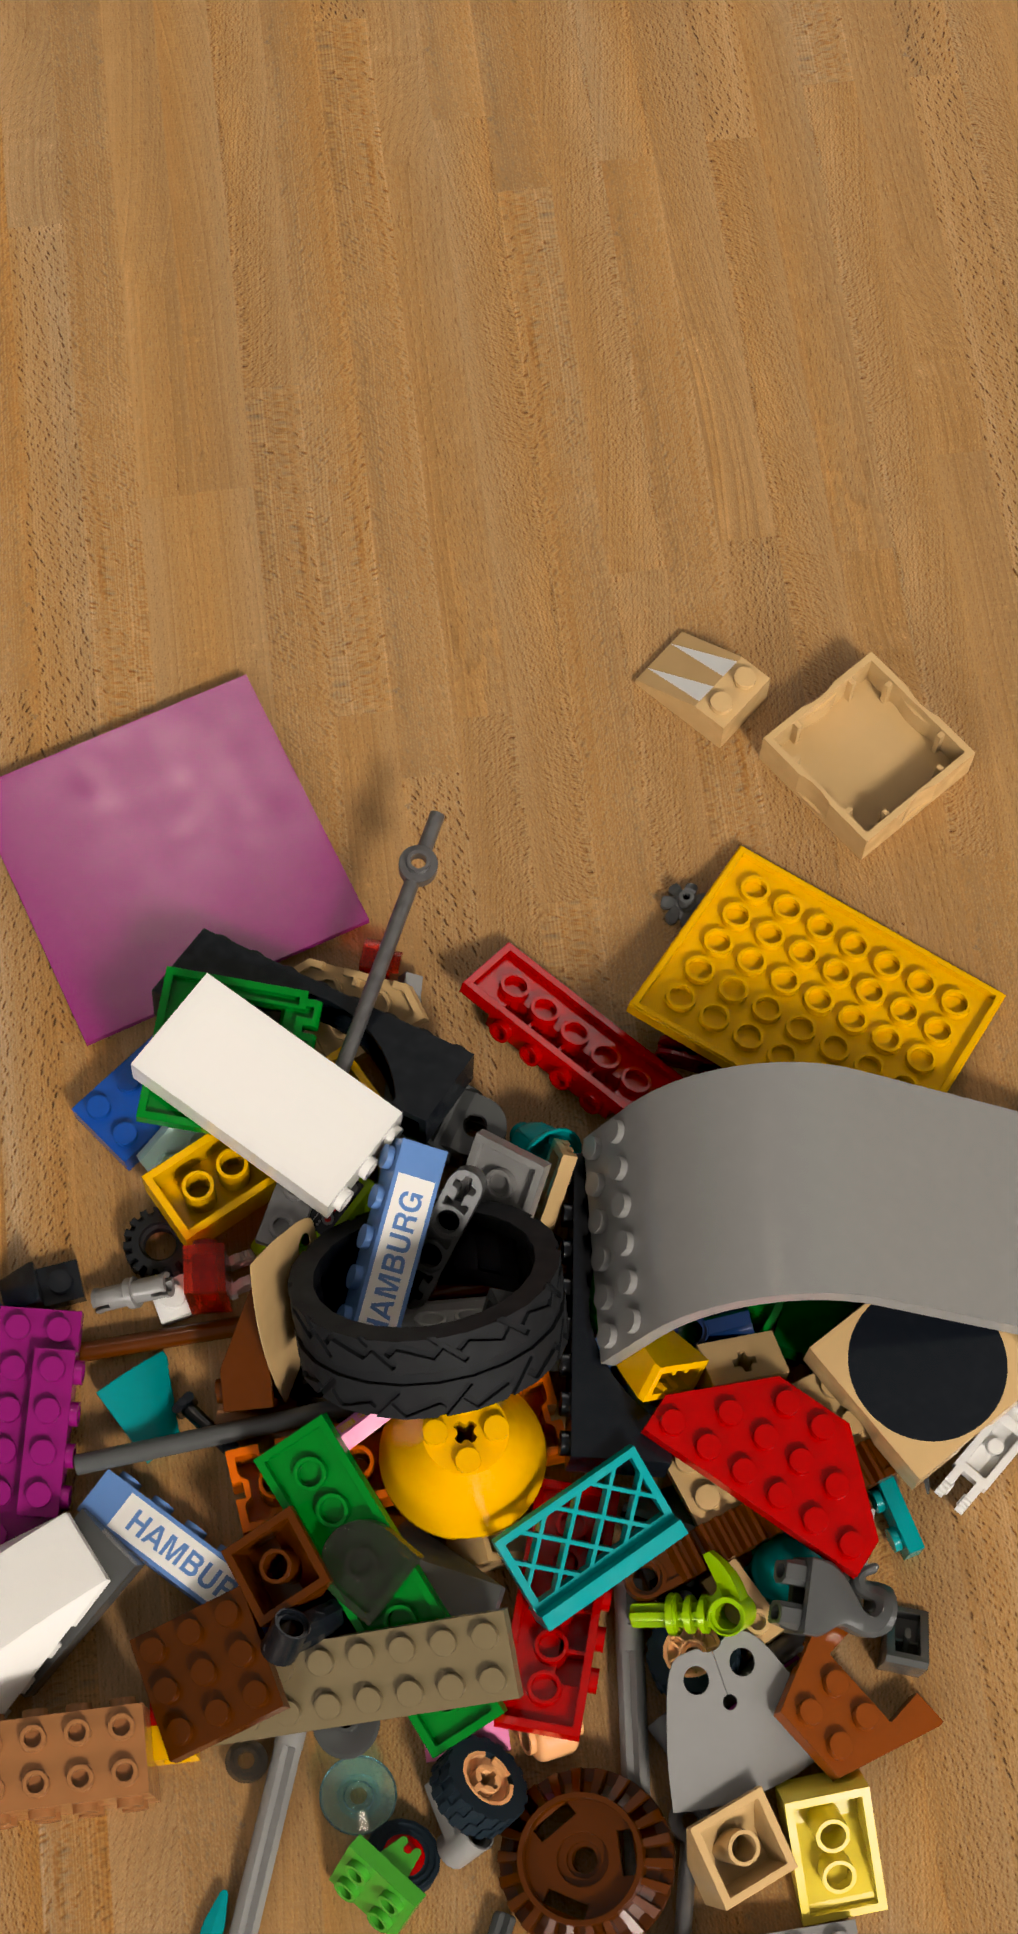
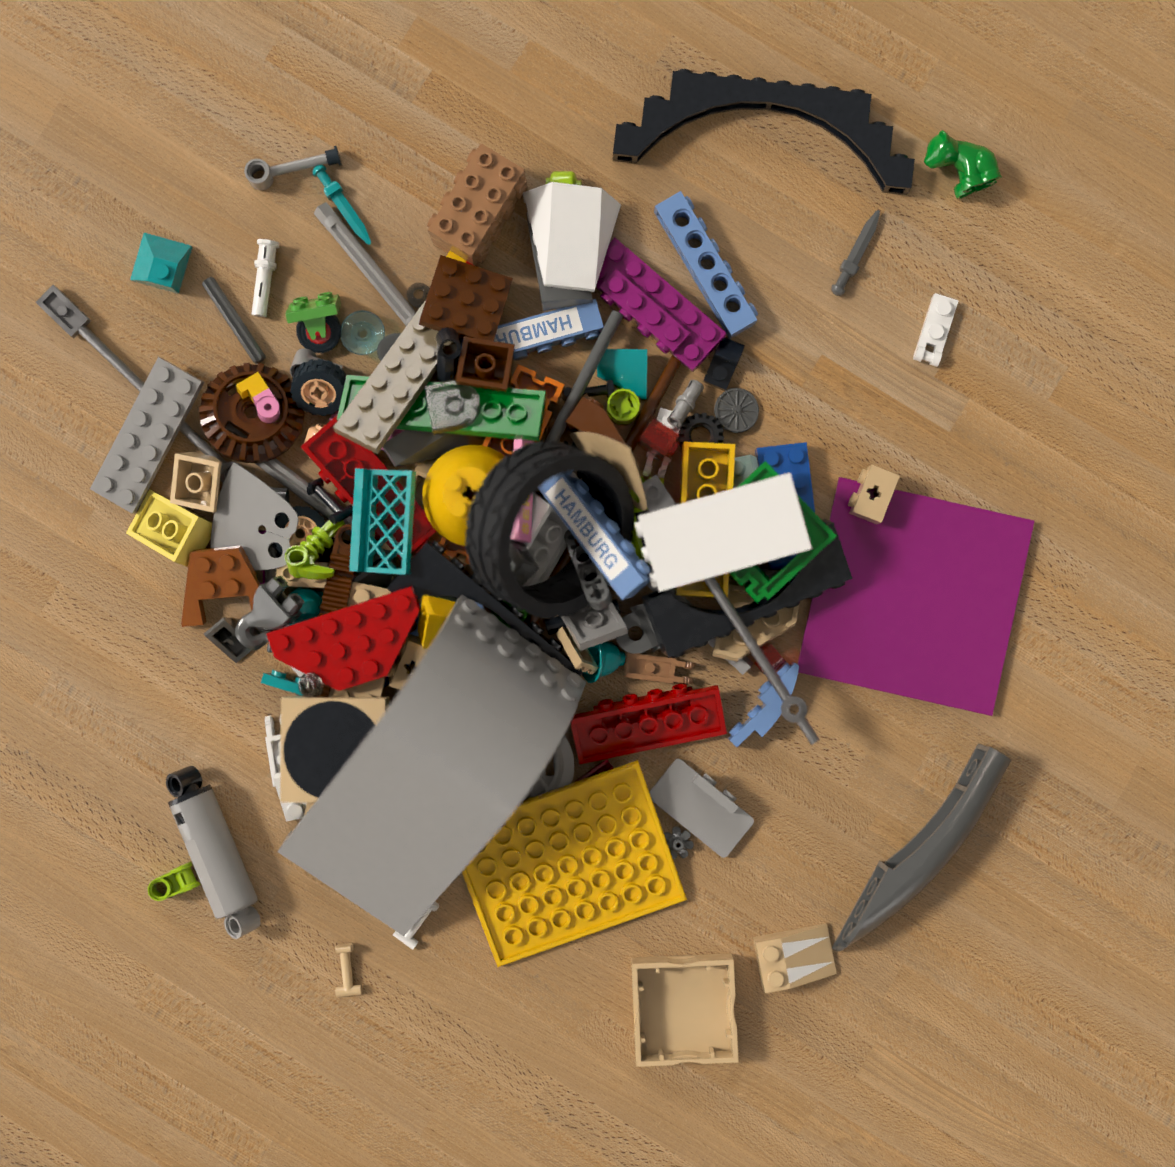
camera: 135 degrees right, 20 degrees up
none -> leg [236,372,280,423]
none -> clear smoke plate [298,672,323,697]
none -> black piece [306,478,353,524]
none -> lime wheel [607,388,640,426]
none -> medium nougat hinge [623,652,696,684]
none -> light grey bracket [649,759,754,858]
none -> dark grey wheel [714,388,759,433]
none -> medium blue slope [728,662,799,747]
none -> dark grey slope [832,744,1012,952]
none -> tan brick [848,465,900,524]

